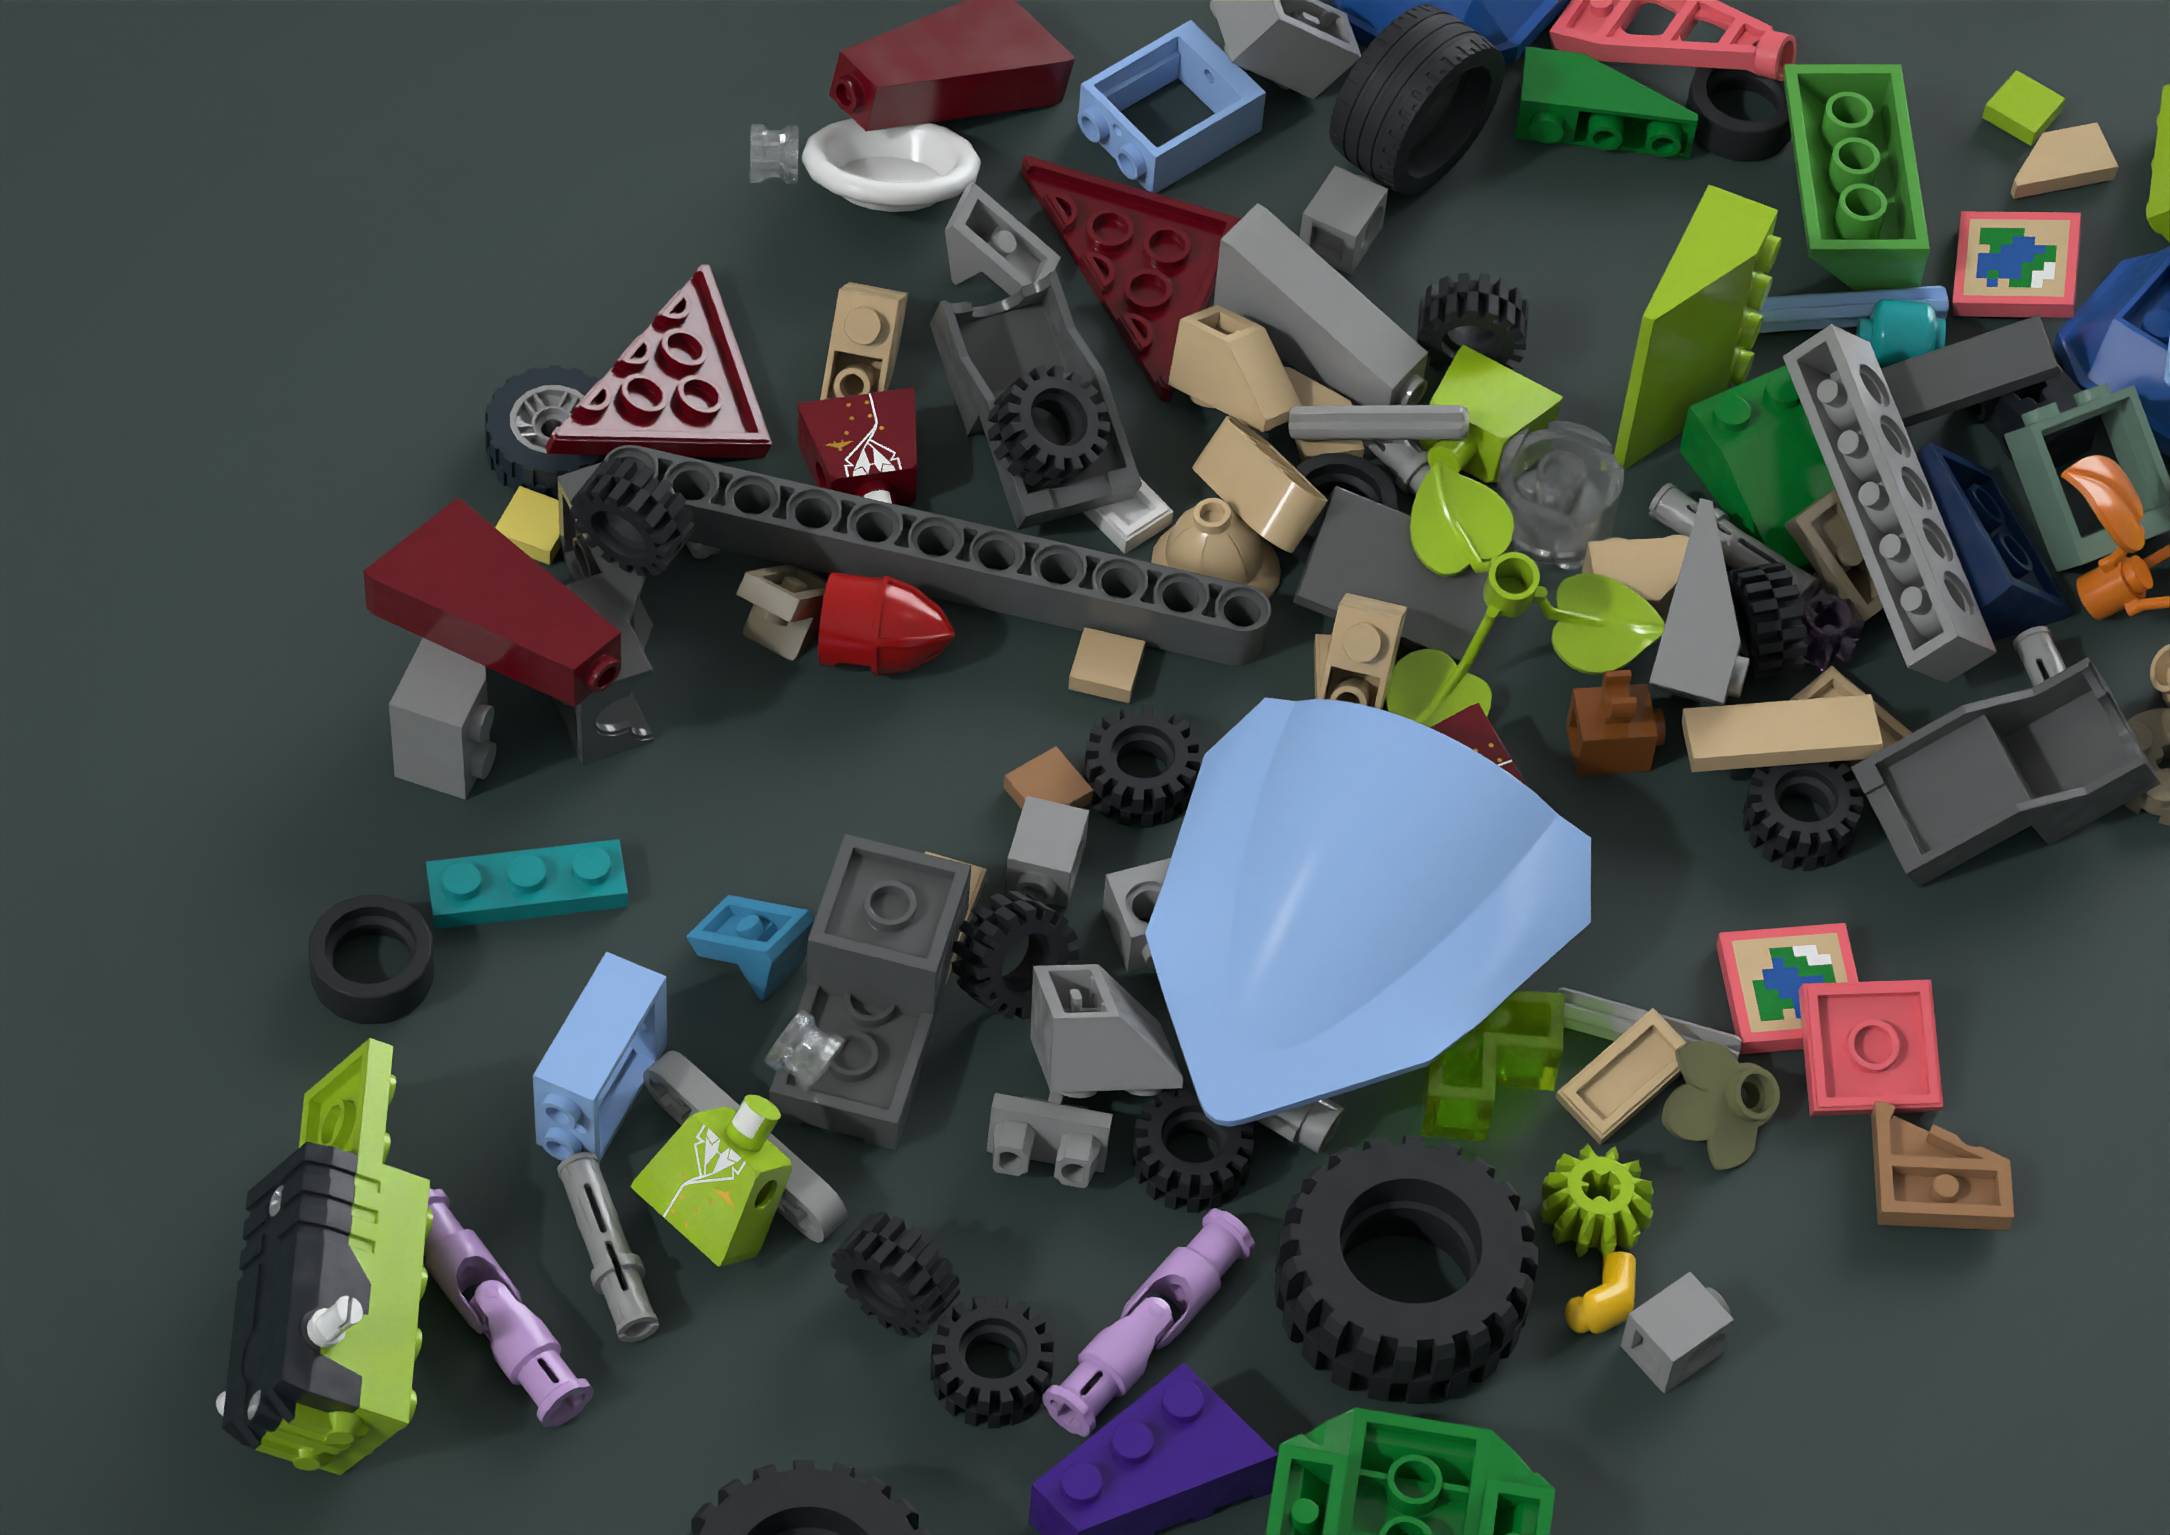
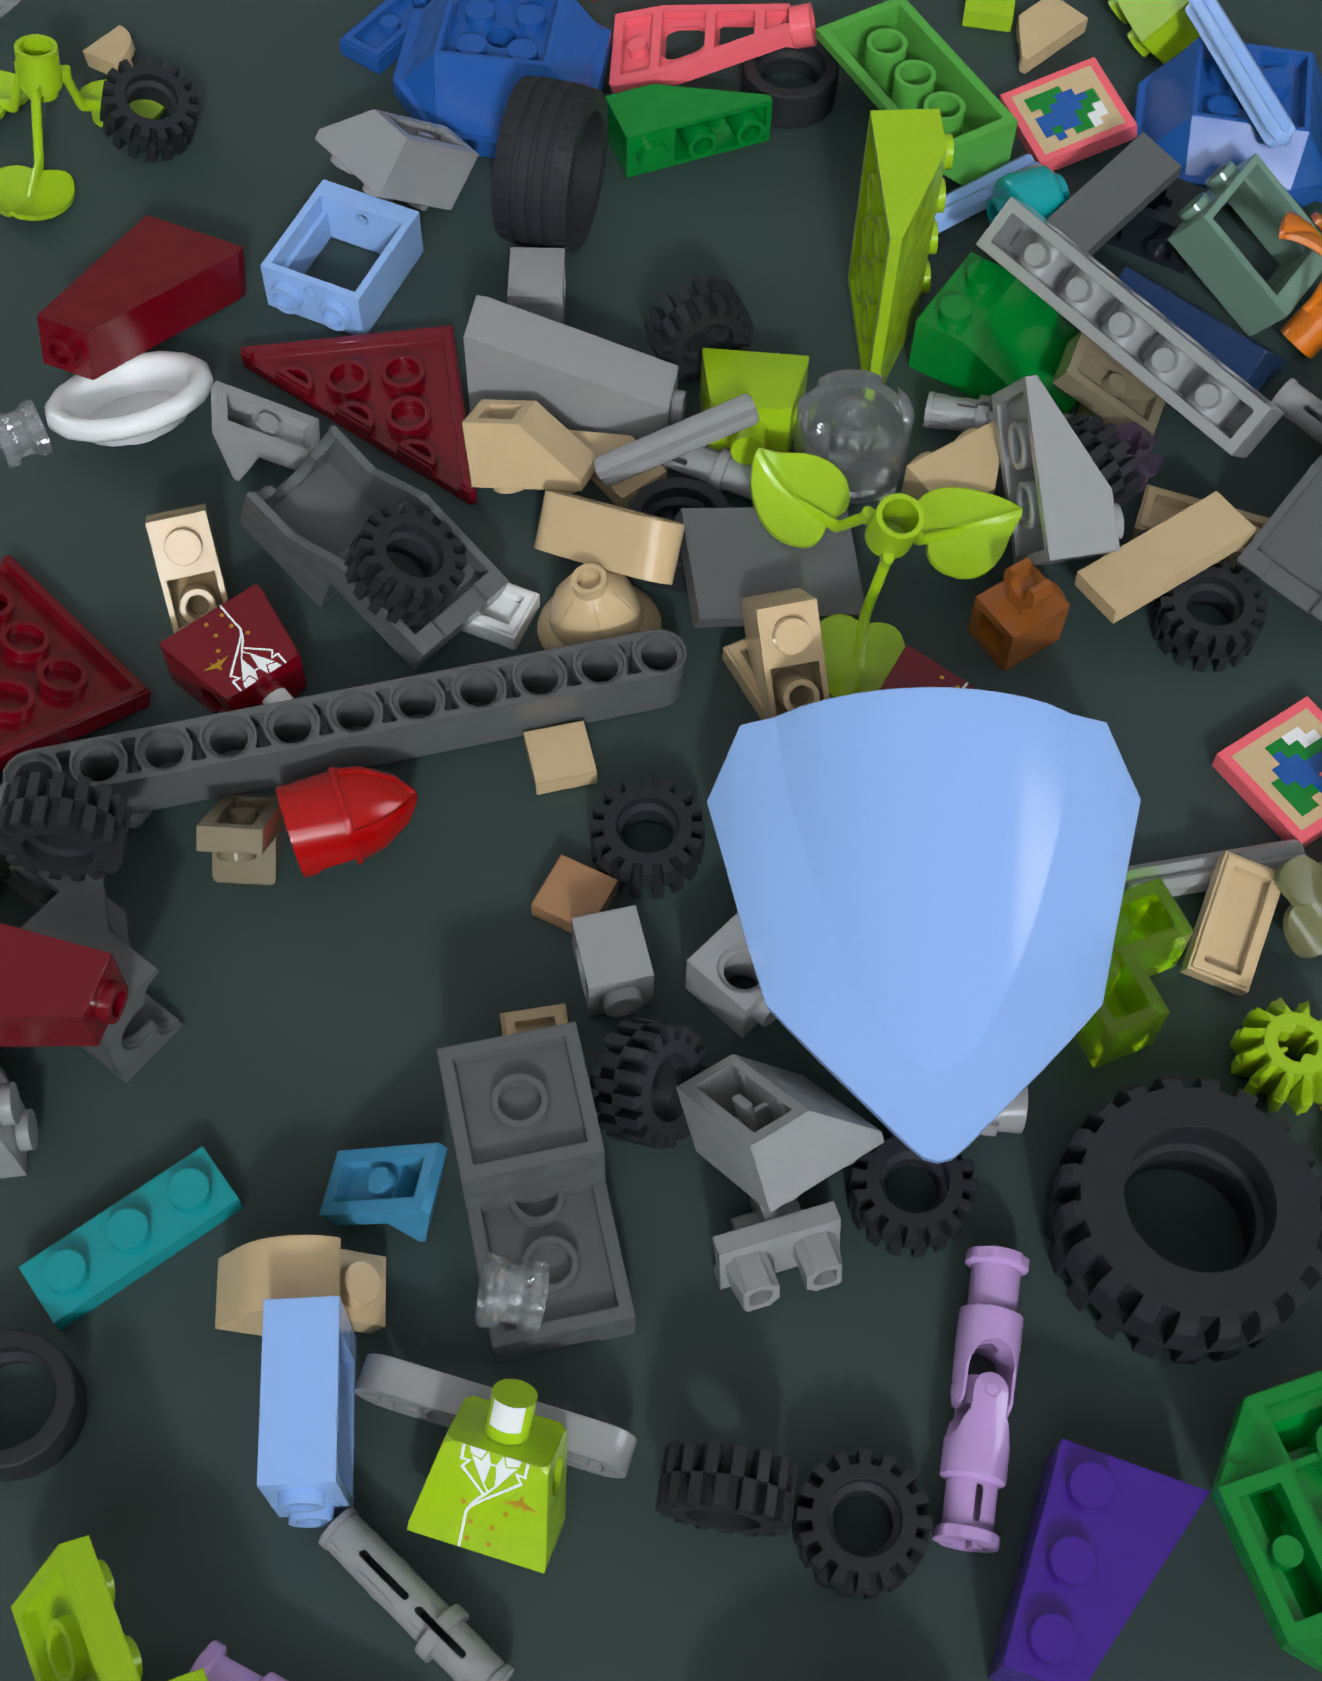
camera: 25 degrees left, 5 degrees up
none -> tan brick [215,1235,386,1336]

